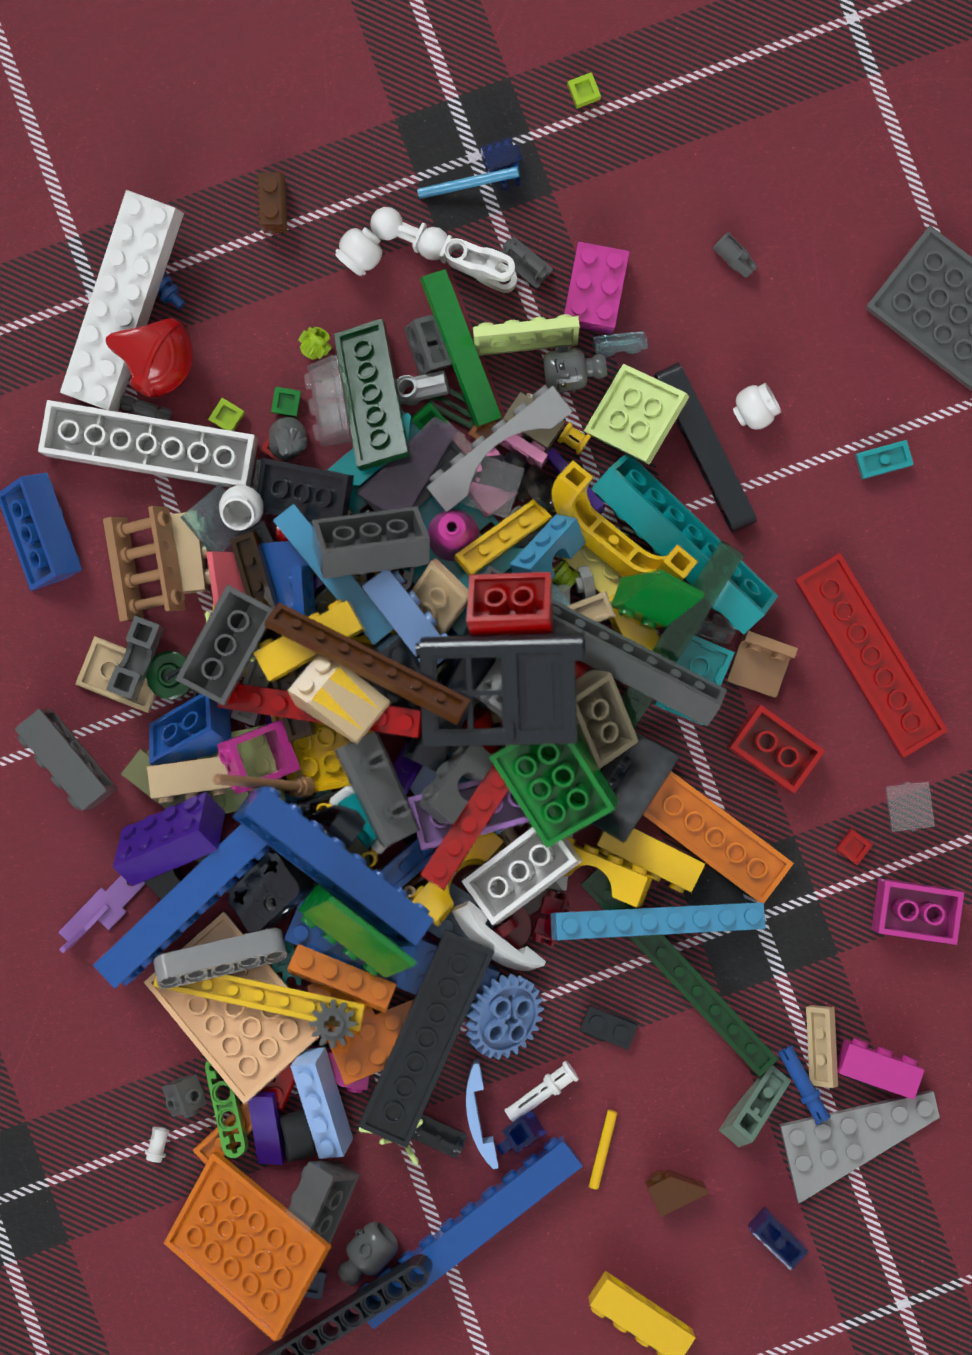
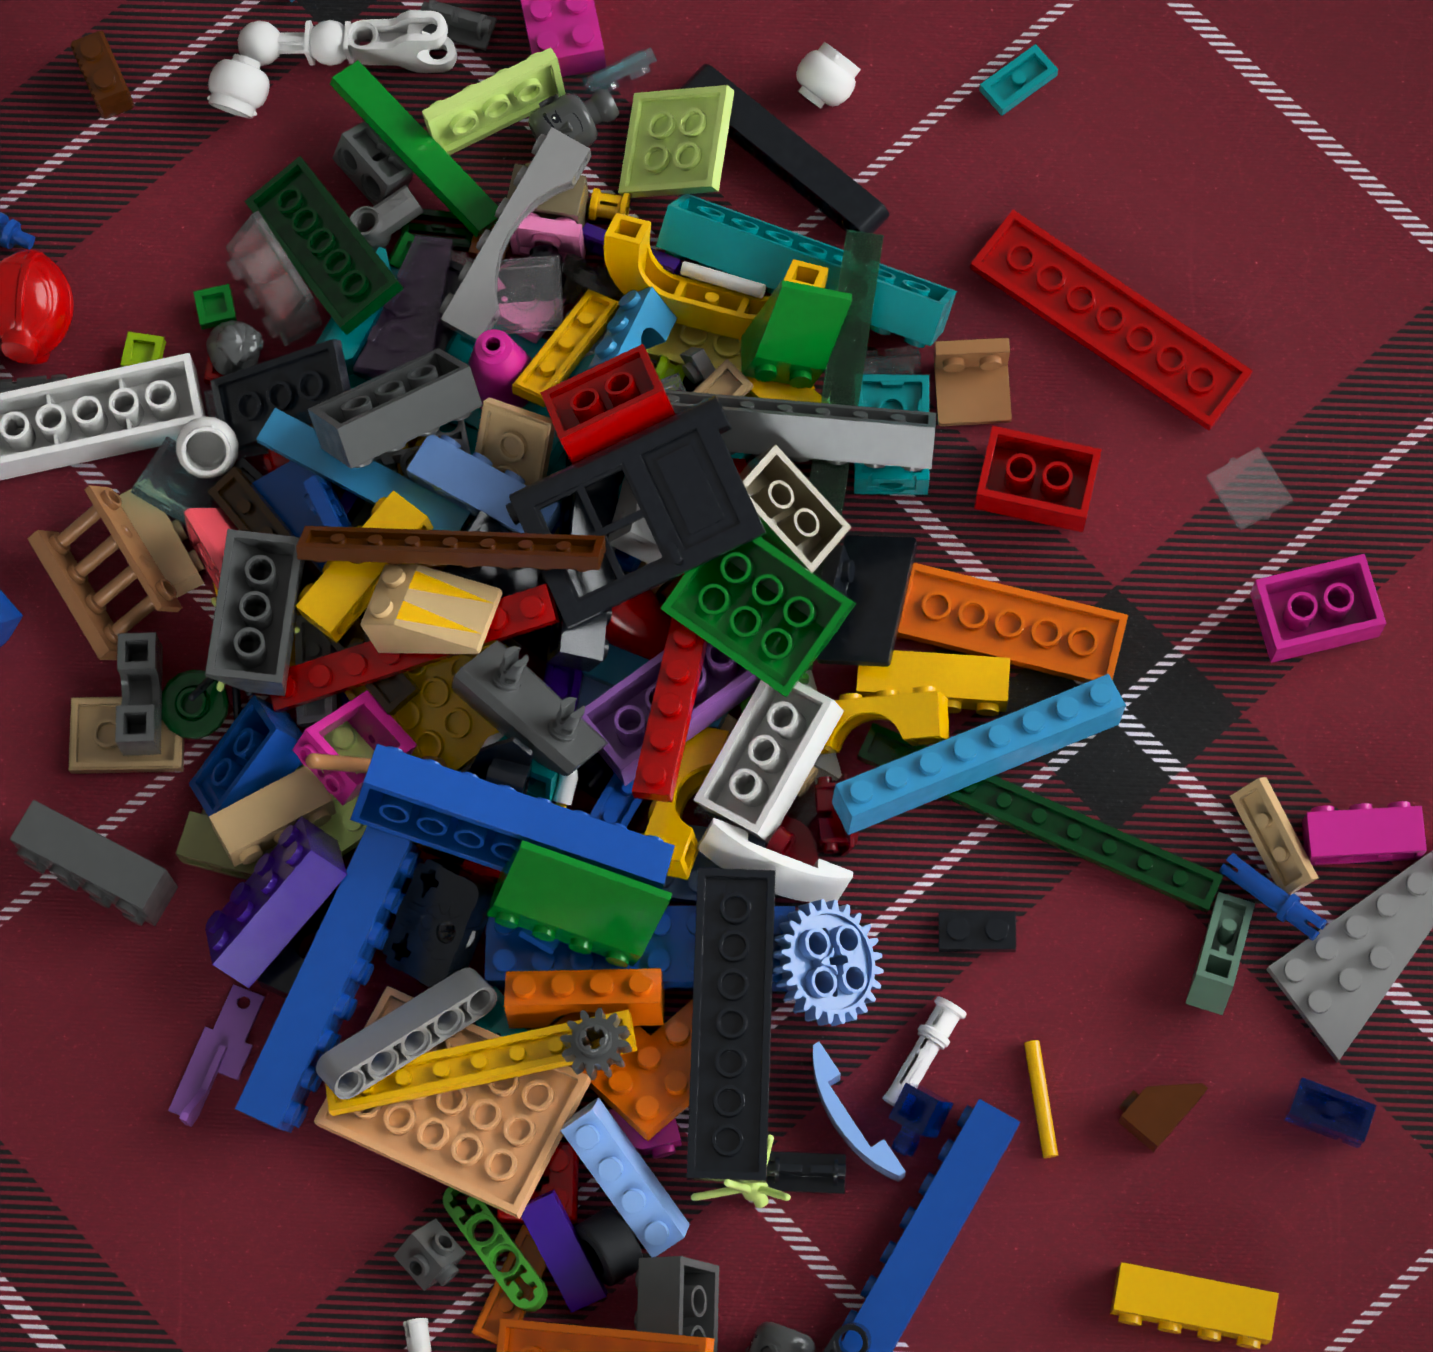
camera: 15 degrees left, 15 degrees down
lime gear [298,327,332,359] -> none
dark grey arch [418,745,493,824] -> none
red tile [835,828,873,866] -> none
none -> white piece [680,261,766,299]

